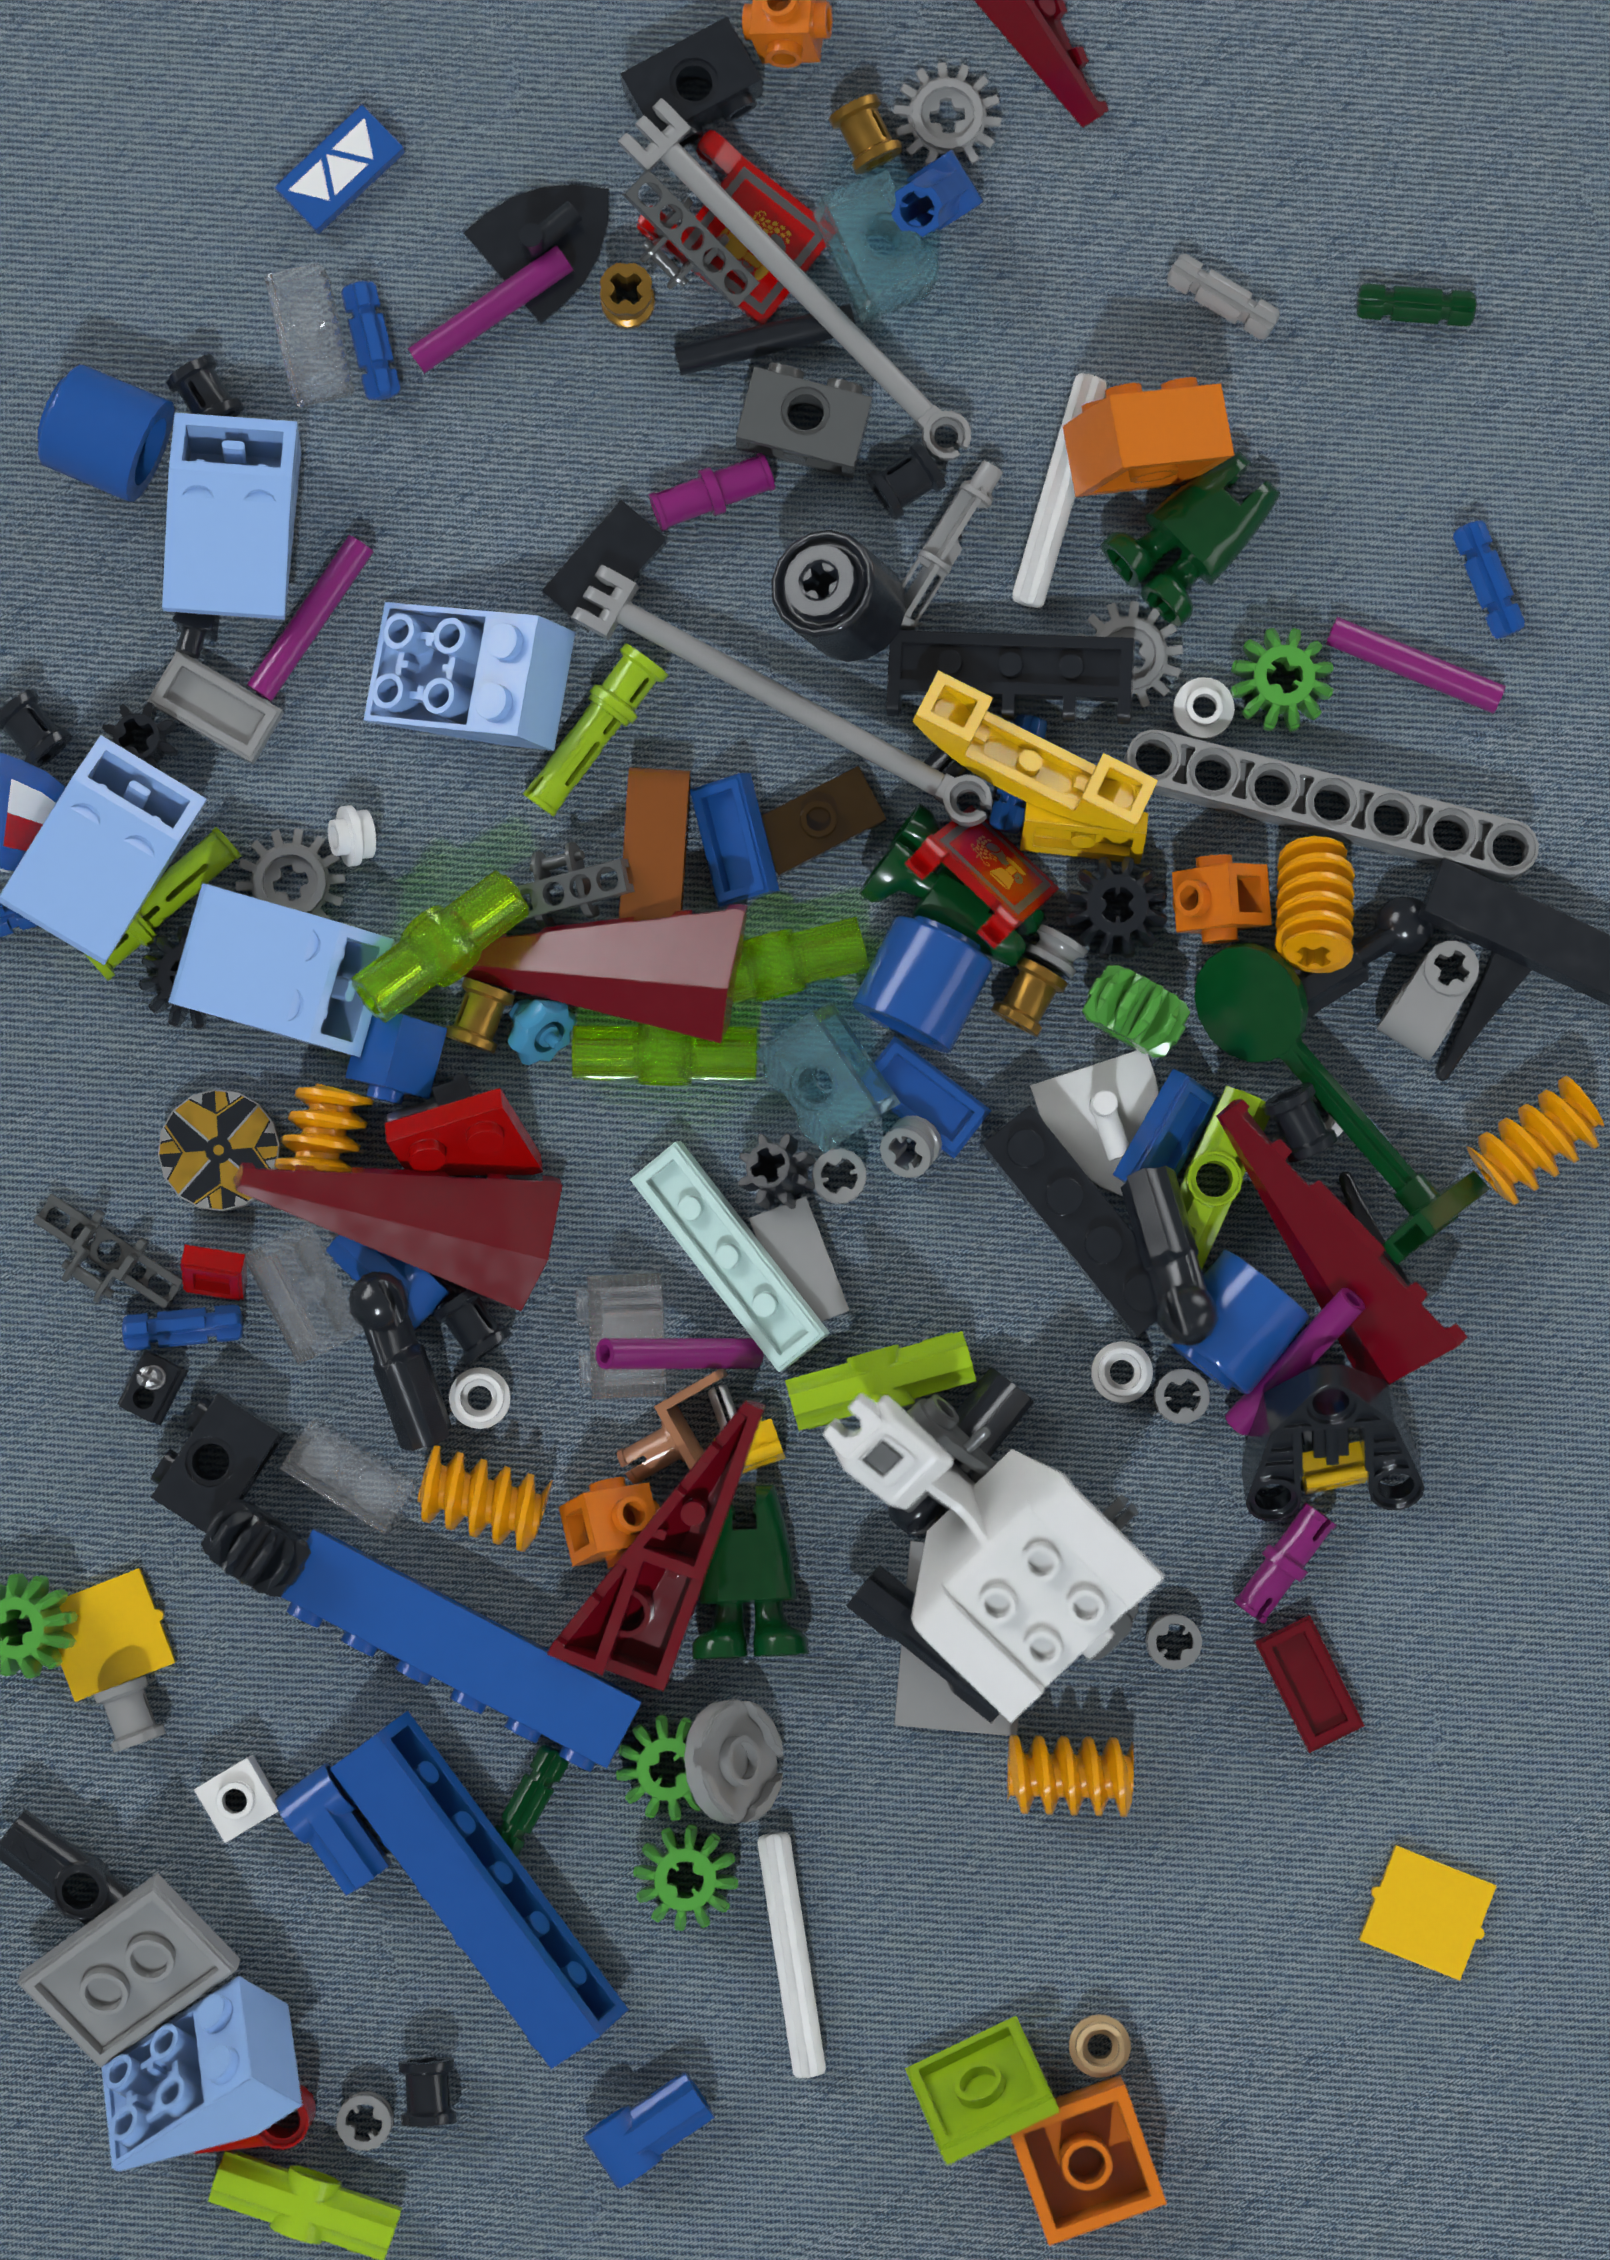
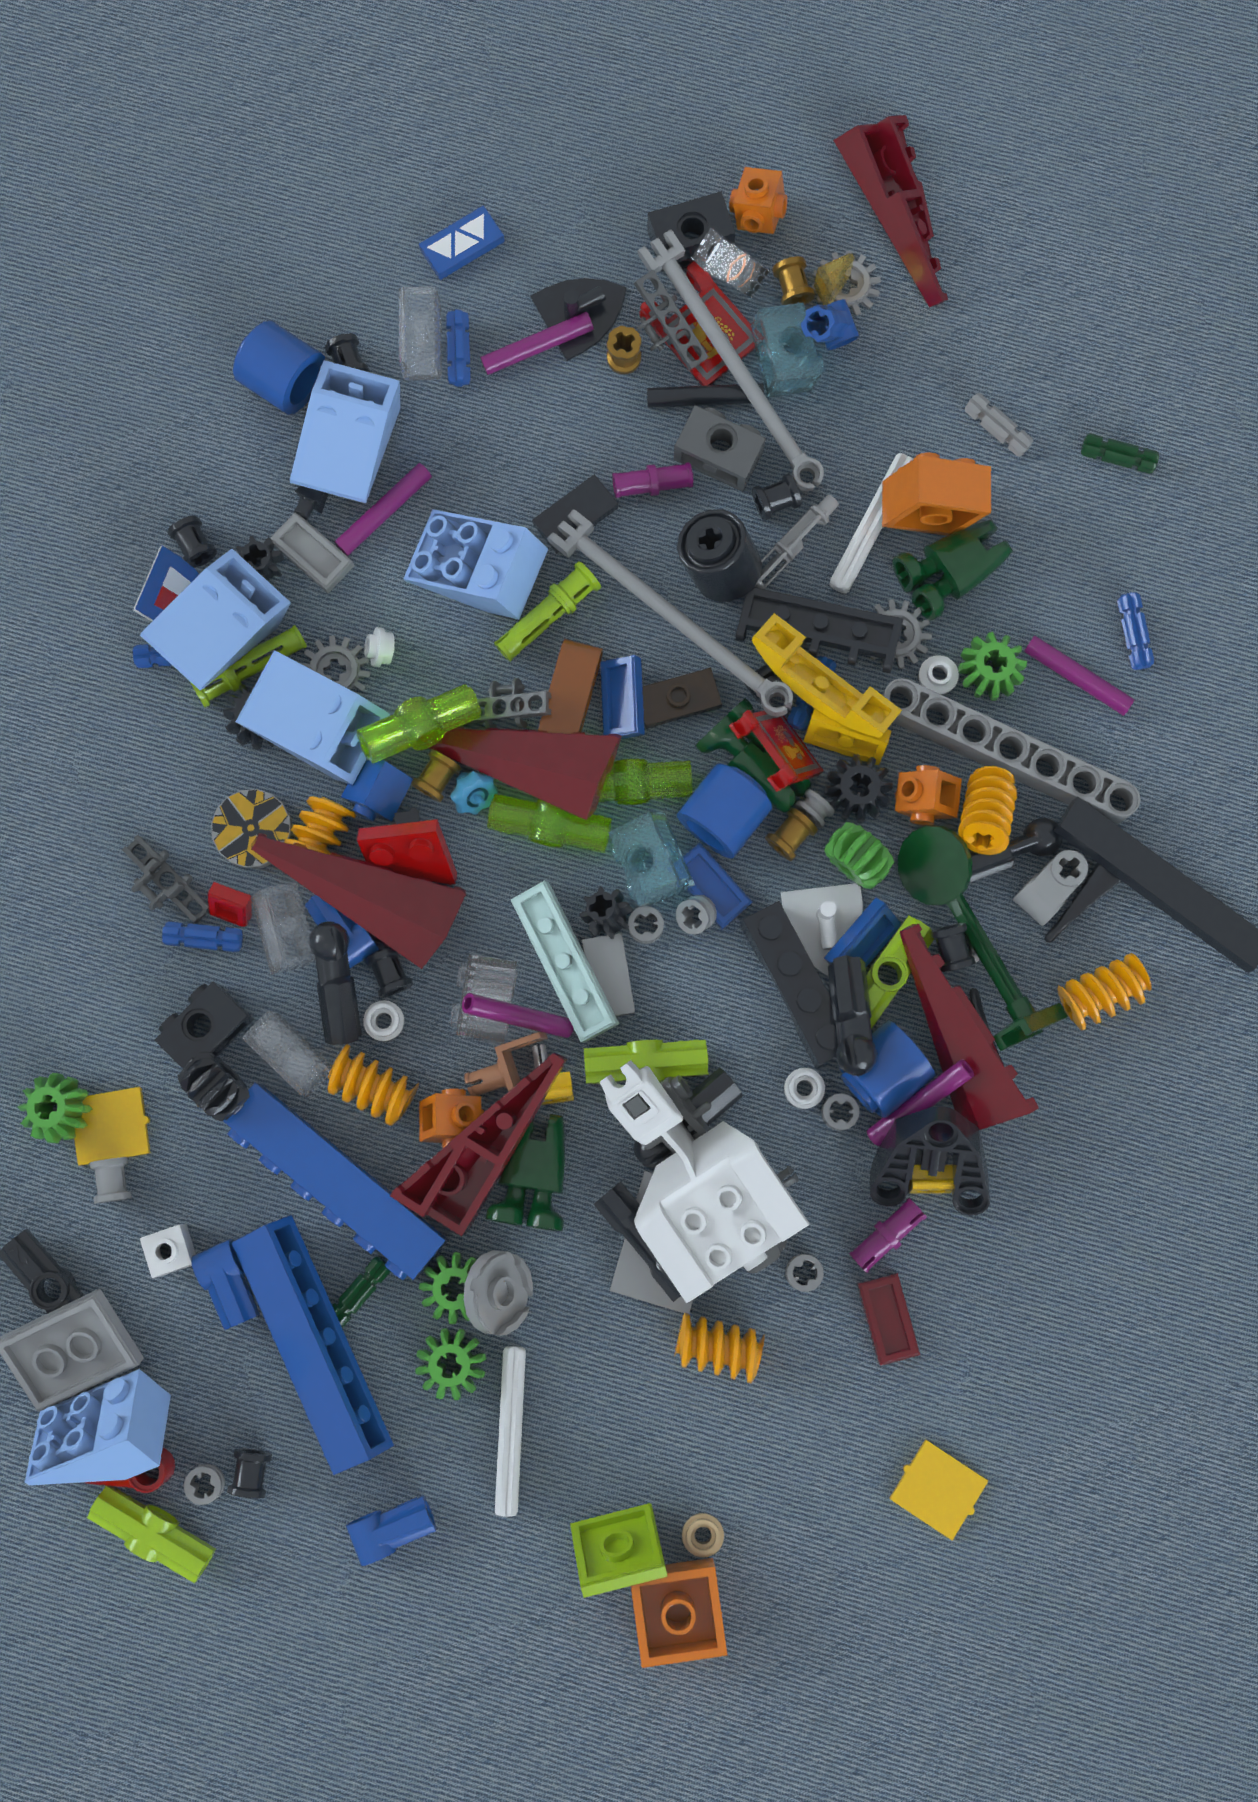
camera: 10 degrees right, 5 degrees down
black piece [117,1350,188,1426] -> none
none -> clear leg [691,228,770,298]
none -> clear yellow slope [814,253,855,305]

